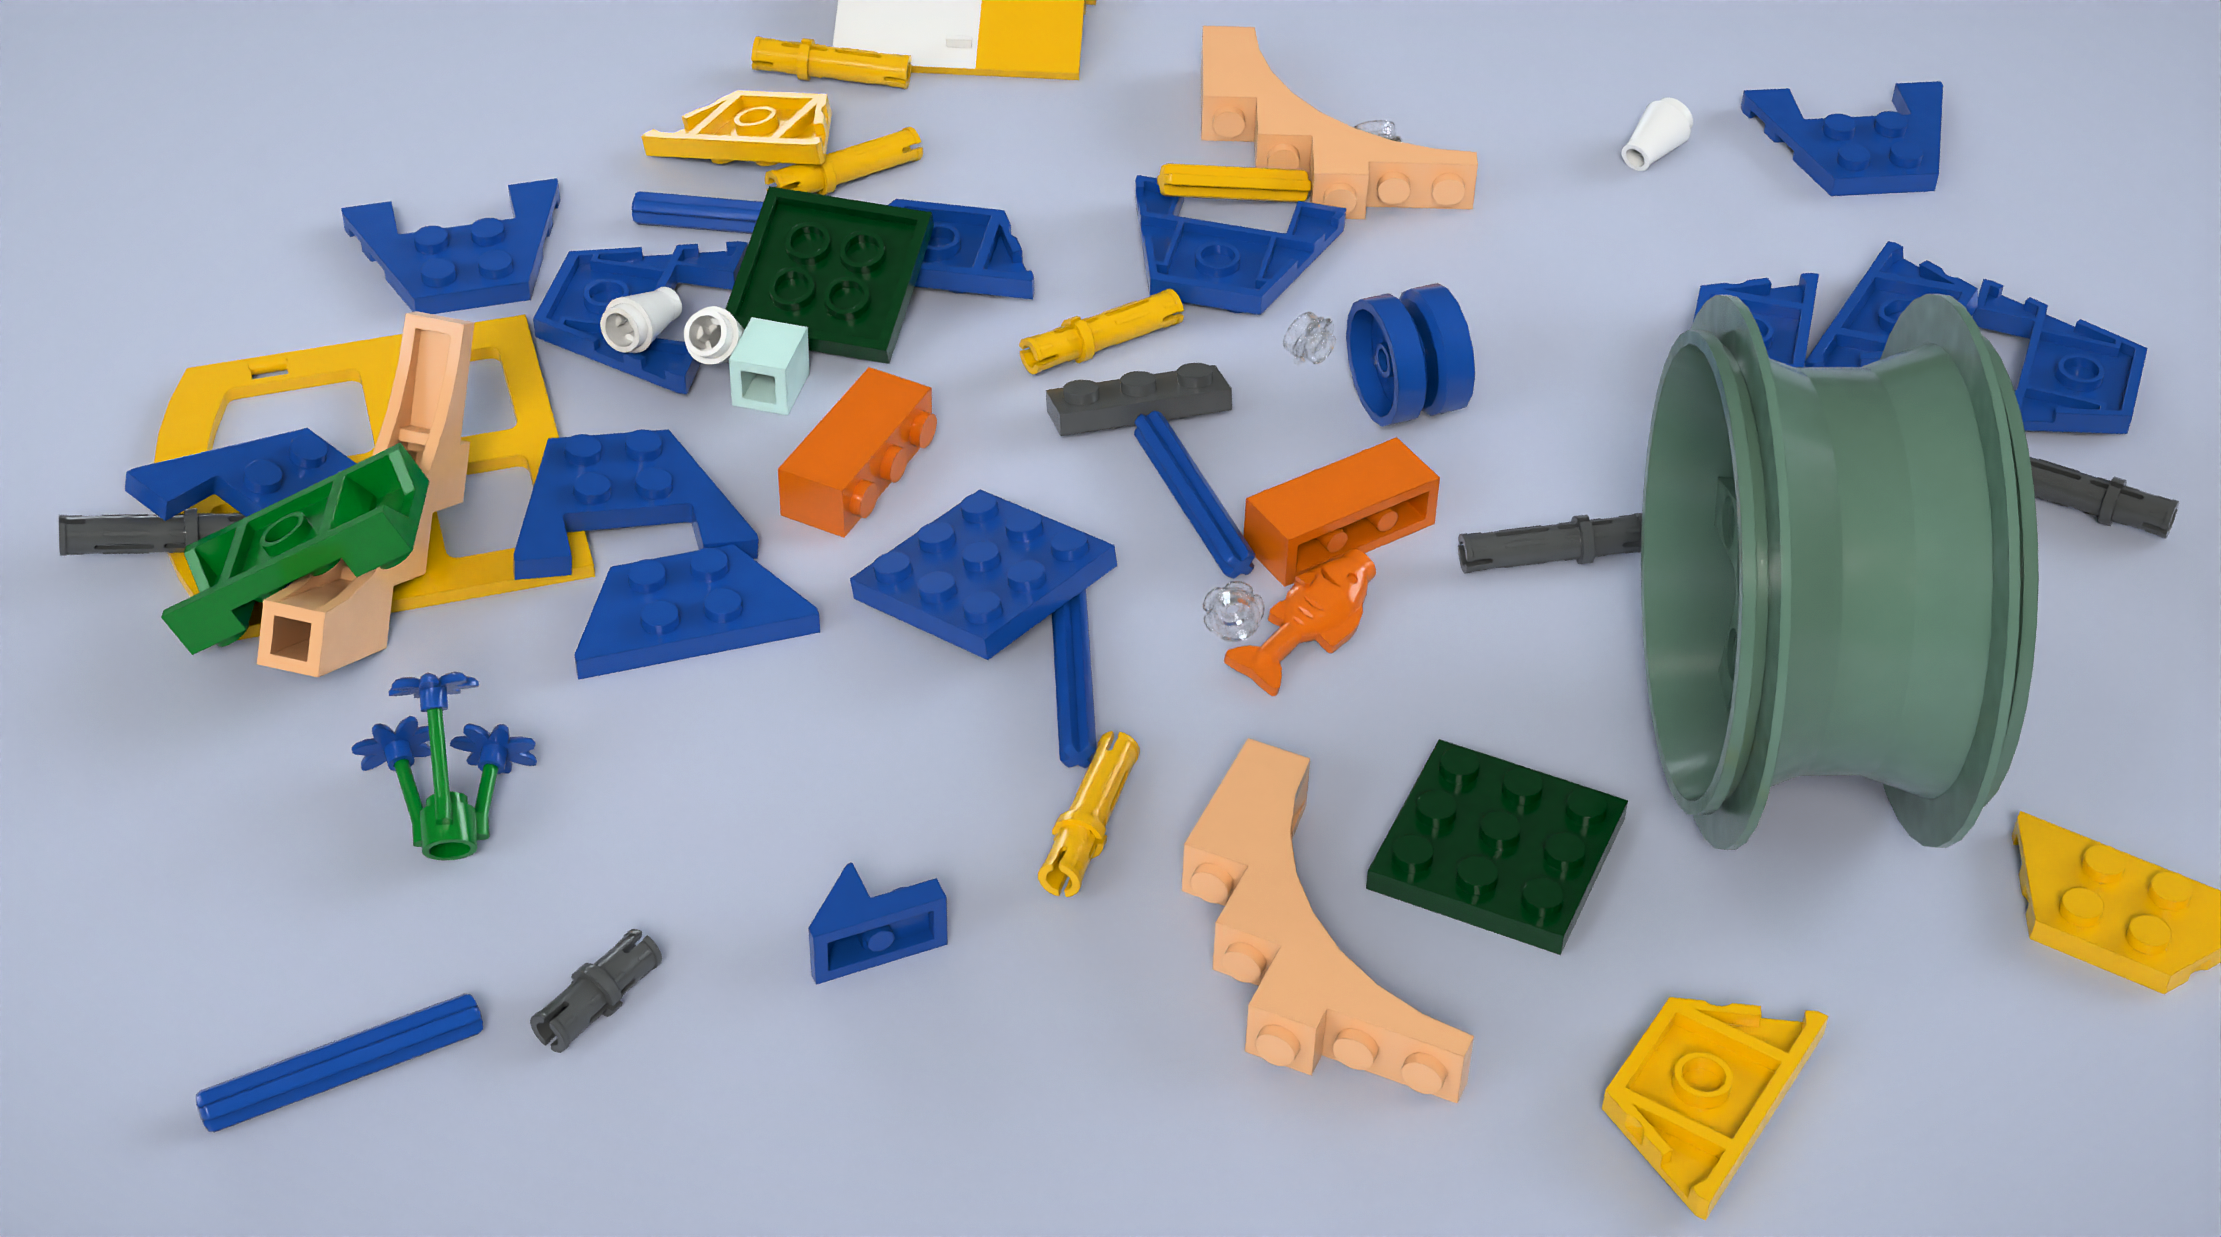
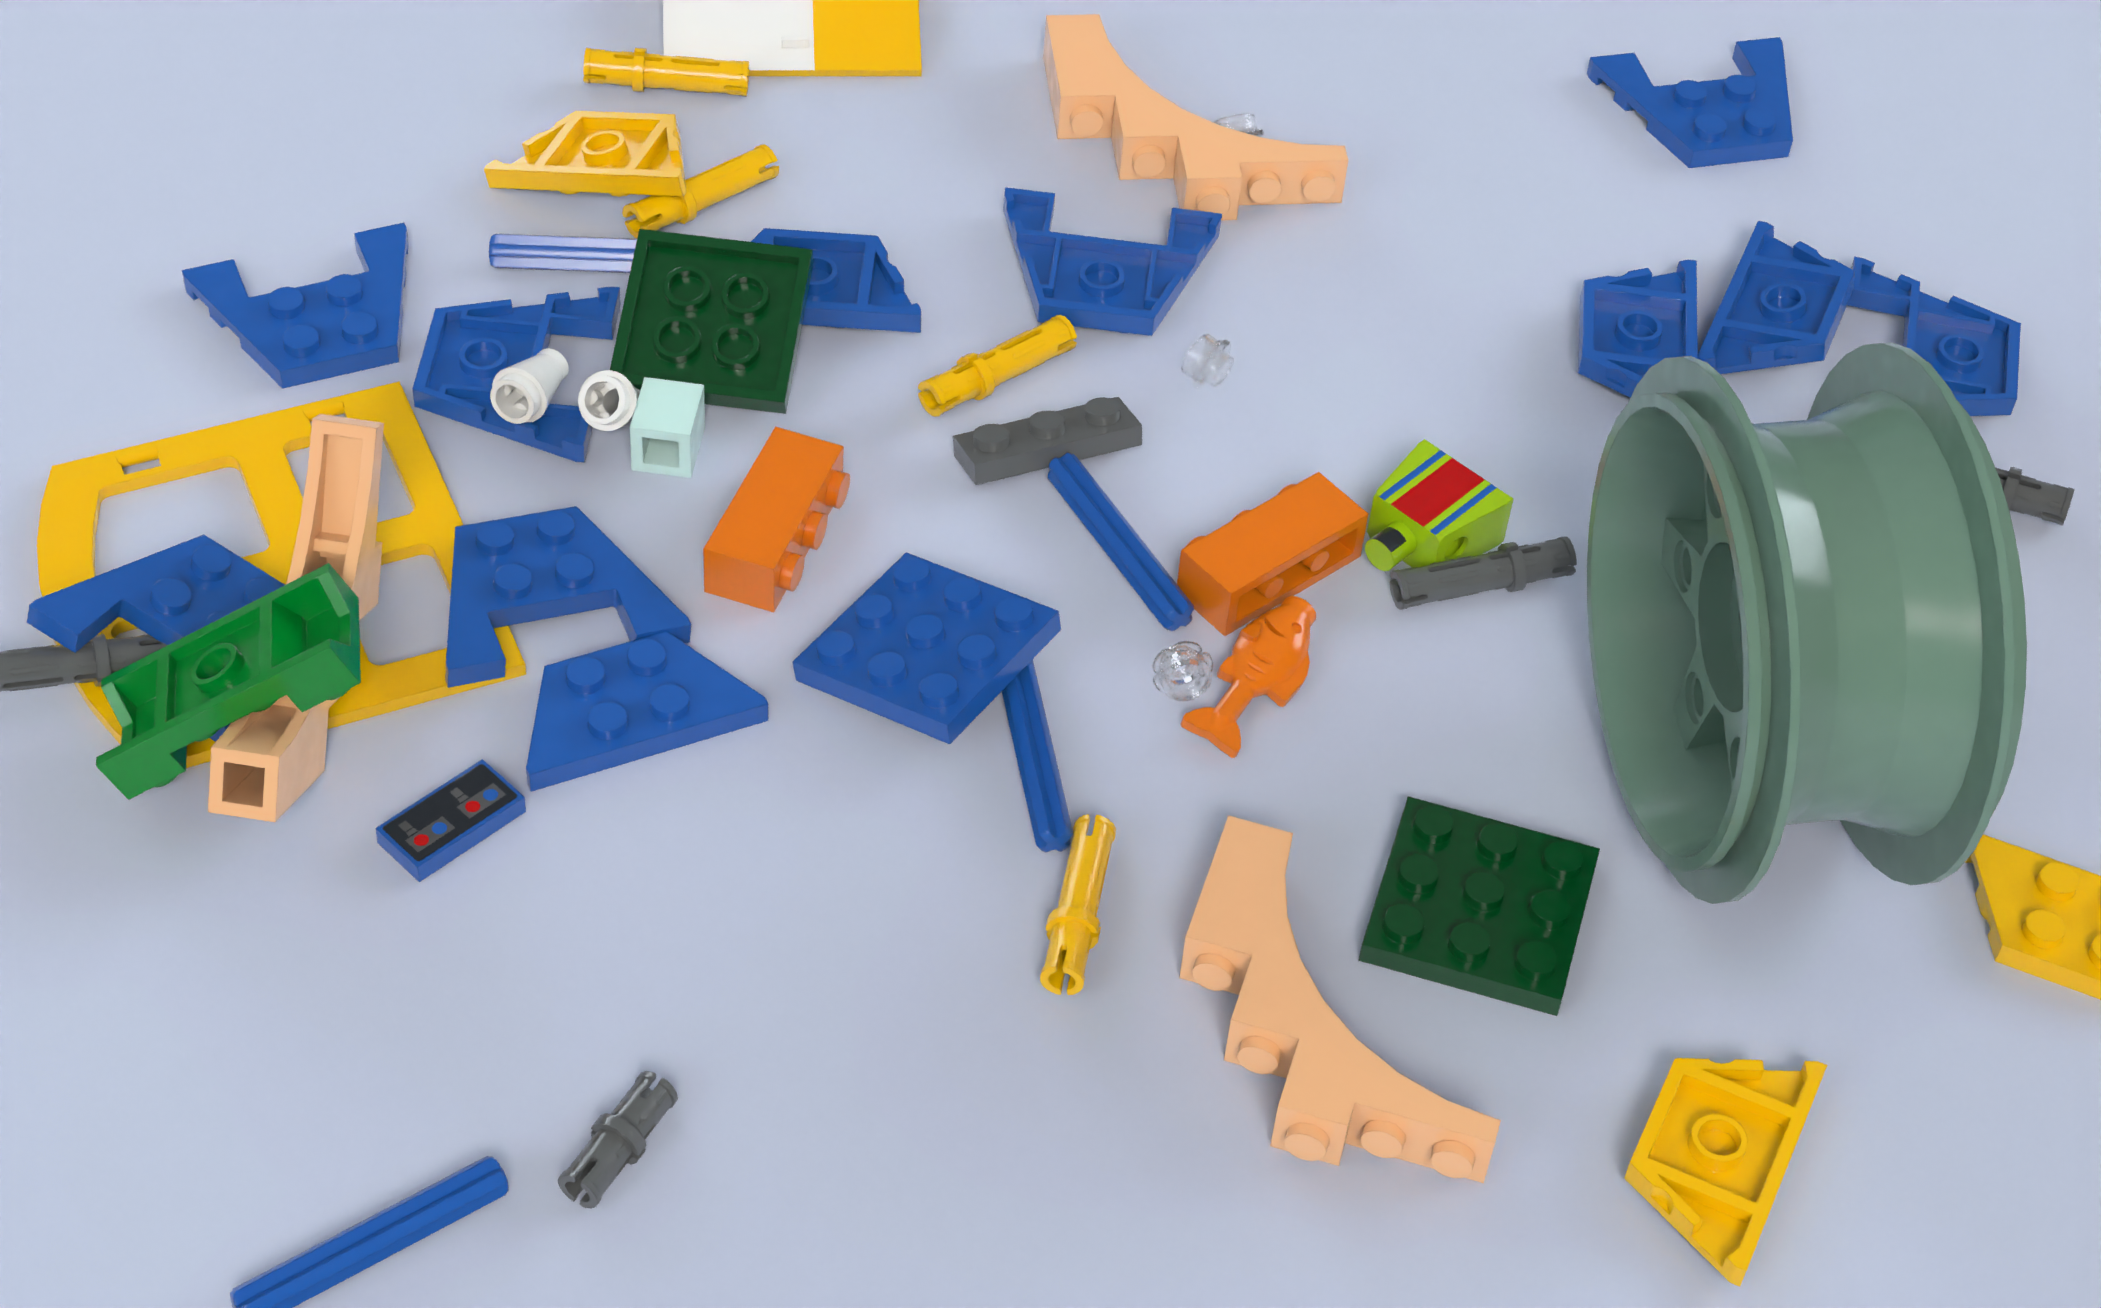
camera: 10 degrees left, 5 degrees up
plant [351,672,537,861] -> none
blue slope [808,862,948,985] -> none
yellow axle [1157,163,1312,202] -> none
blue wheel [1346,283,1475,427] -> none
white cone [1622,97,1693,171] -> none
none -> tile [375,759,526,882]
none -> lime torso [1365,439,1514,571]

